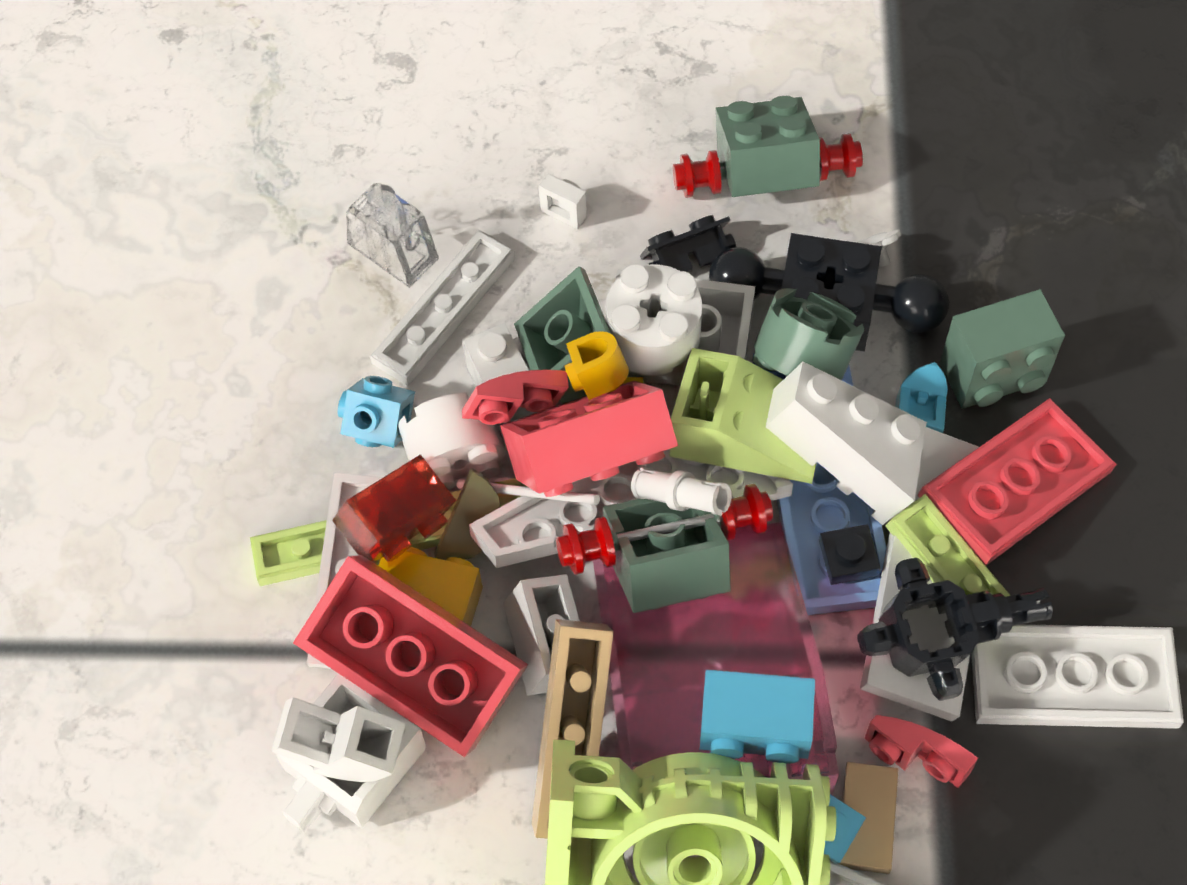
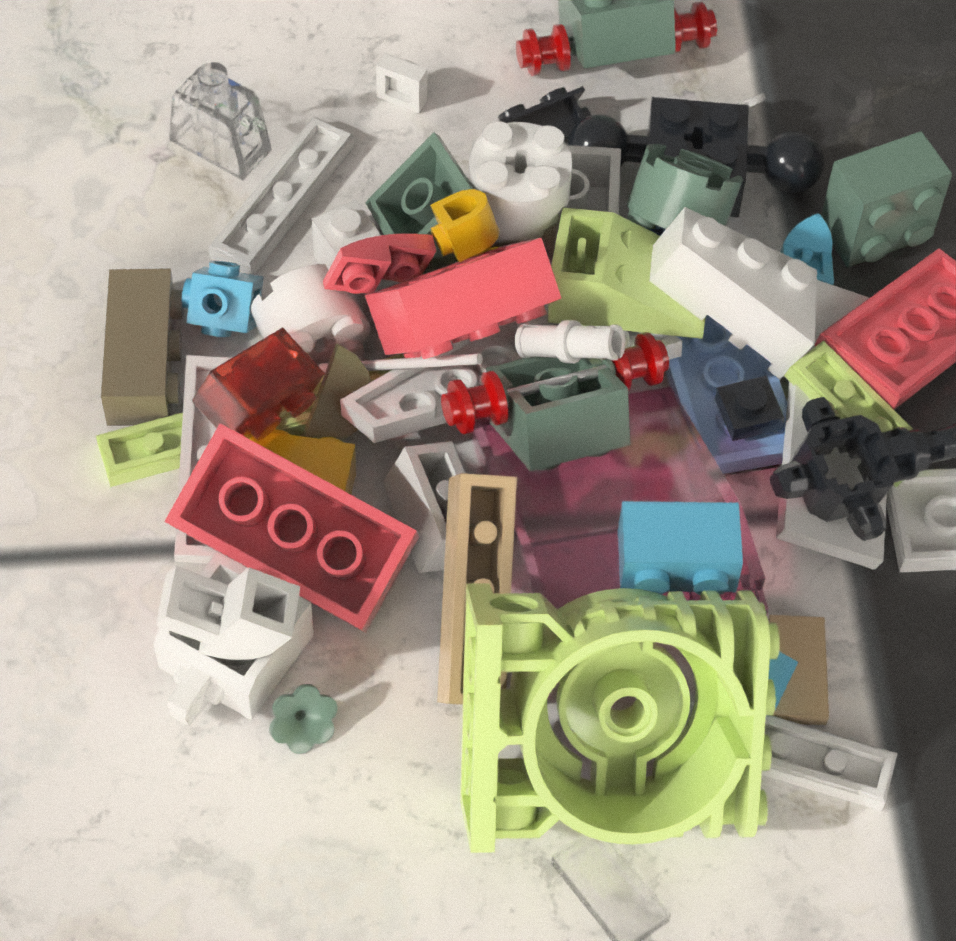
camera: 10 degrees left, 5 degrees down
coral slope [864,715,978,788] -> none
none -> dark tan brick [101,268,184,426]
none -> sand green plant [269,684,338,754]

